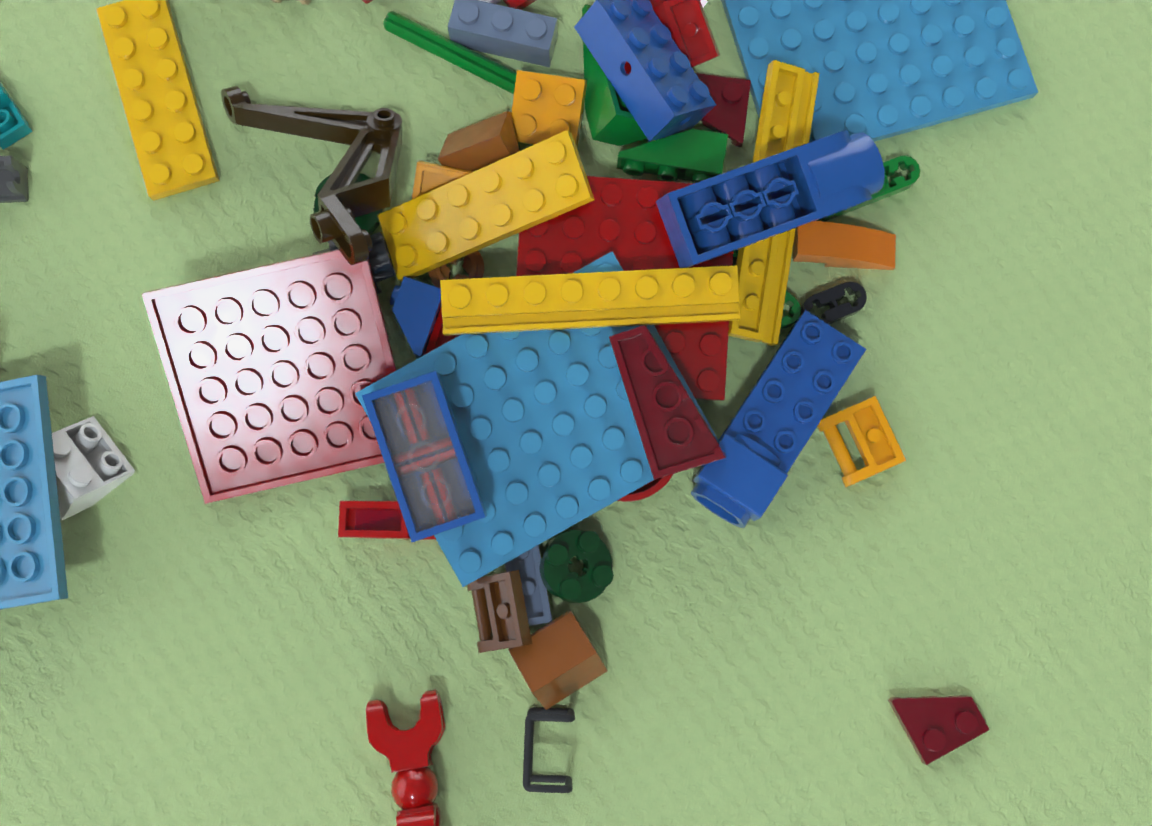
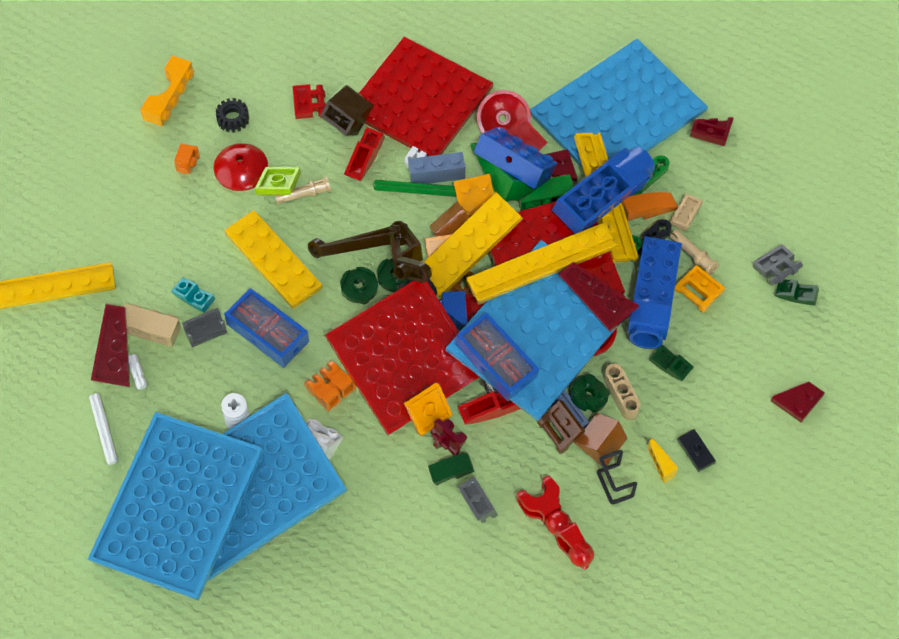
camera: 20 degrees left, 20 degrees down
none -> brick [224,288,309,368]
none -> orange legs [304,361,356,412]
none -> dark green plate [340,267,378,305]
none -> light orange plate [404,383,453,436]
none -> dark green slope [428,453,475,485]
none -> dark red hips [430,418,467,456]
none -> dark grey hinge [458,476,498,523]
none -> tan beam [604,364,640,420]
none -> yellow slope [648,438,678,483]
none -> dark green slope [649,345,694,381]
none -> tan pin [669,229,719,275]
none -> tan plate [670,193,703,232]
none -> black plate [677,429,716,472]
none -> dark red wing [690,117,734,146]
none -> dark grey plate [753,244,803,285]
none -> dark green slope [775,279,819,305]

